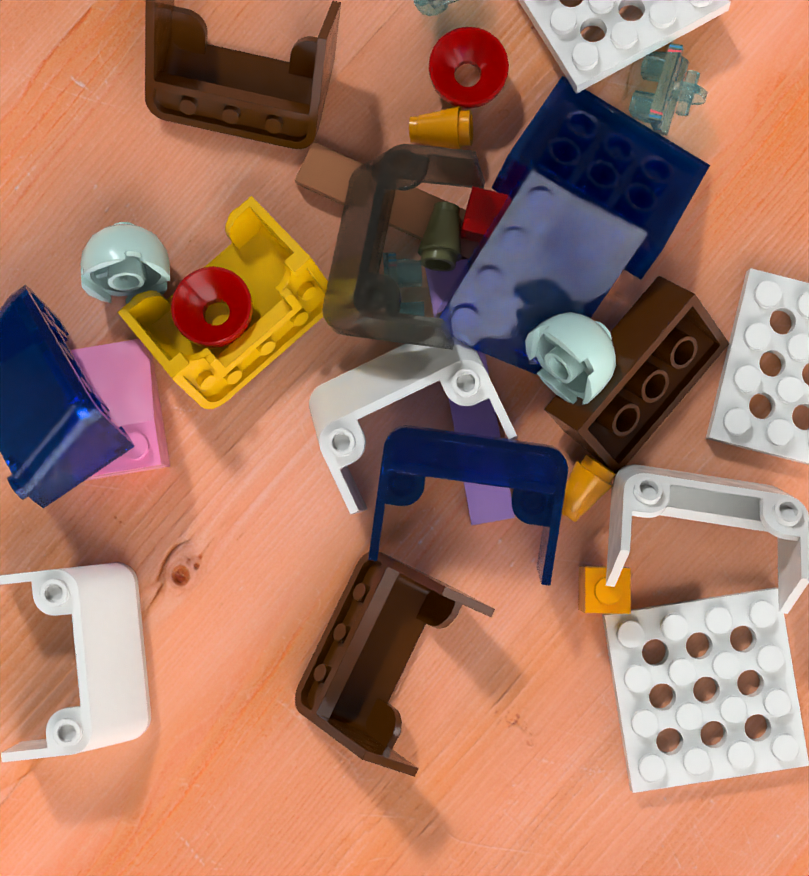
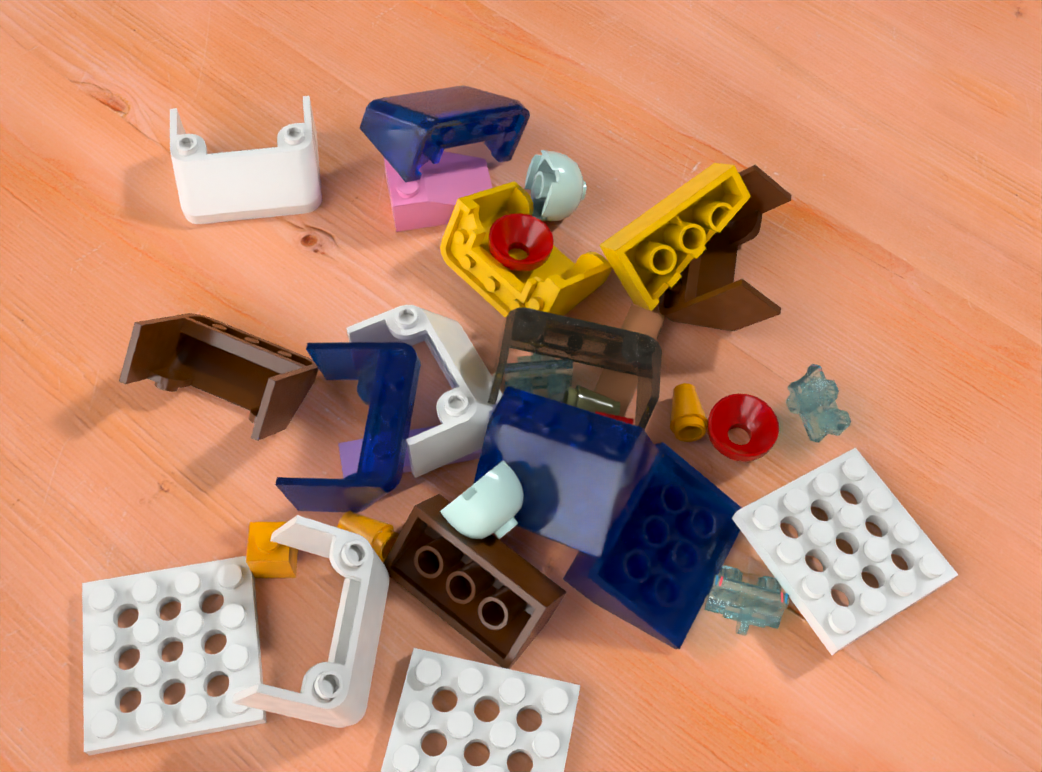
camera: 85 degrees right, 25 degrees down
none -> yellow wedge [599,163,751,311]

